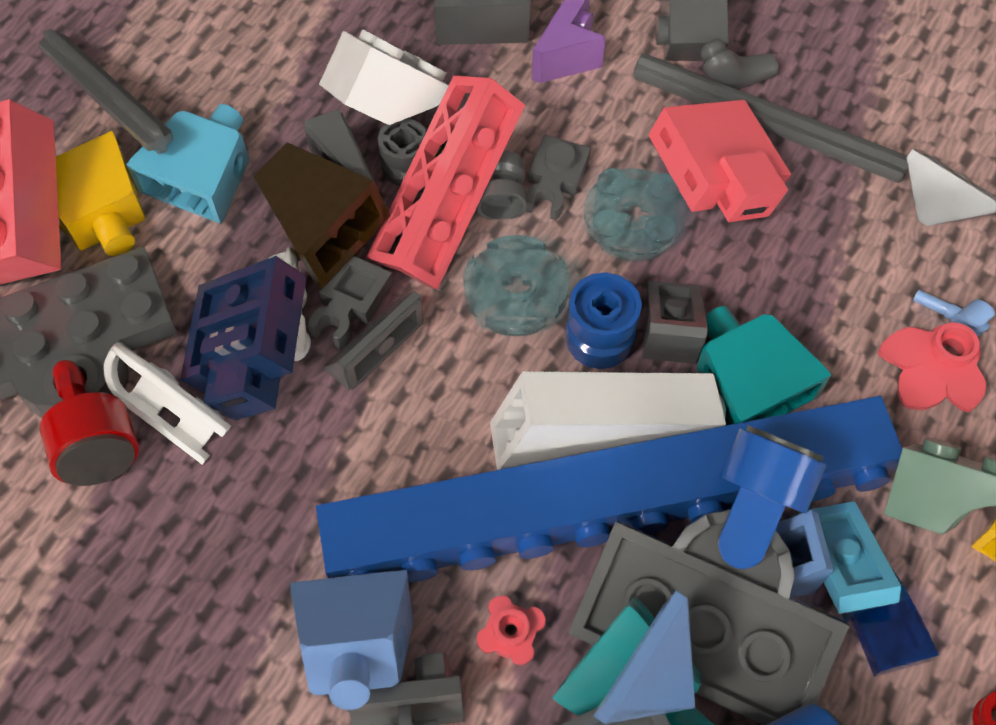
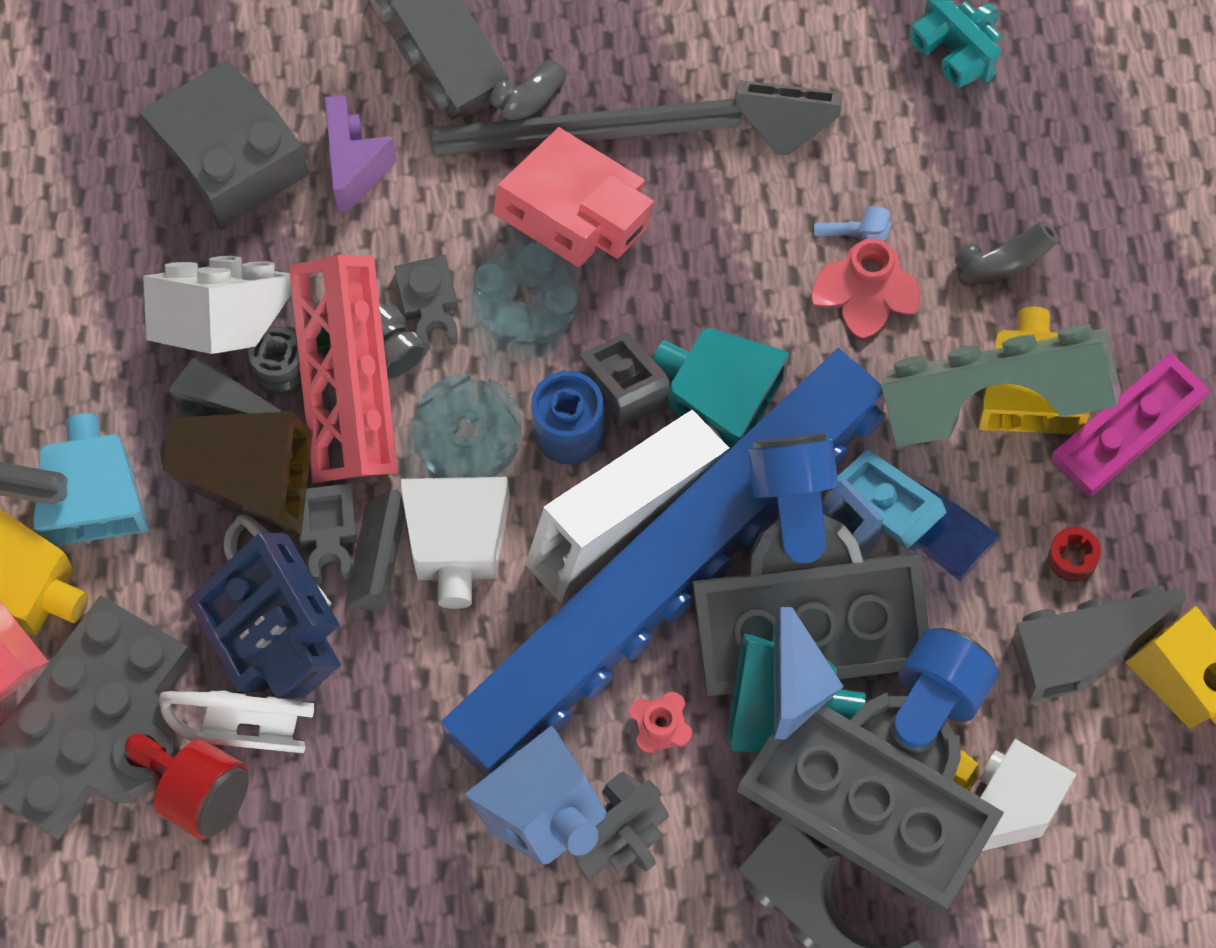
camera: 30 degrees left, 5 degrees up
none -> white torso [401,477,510,609]

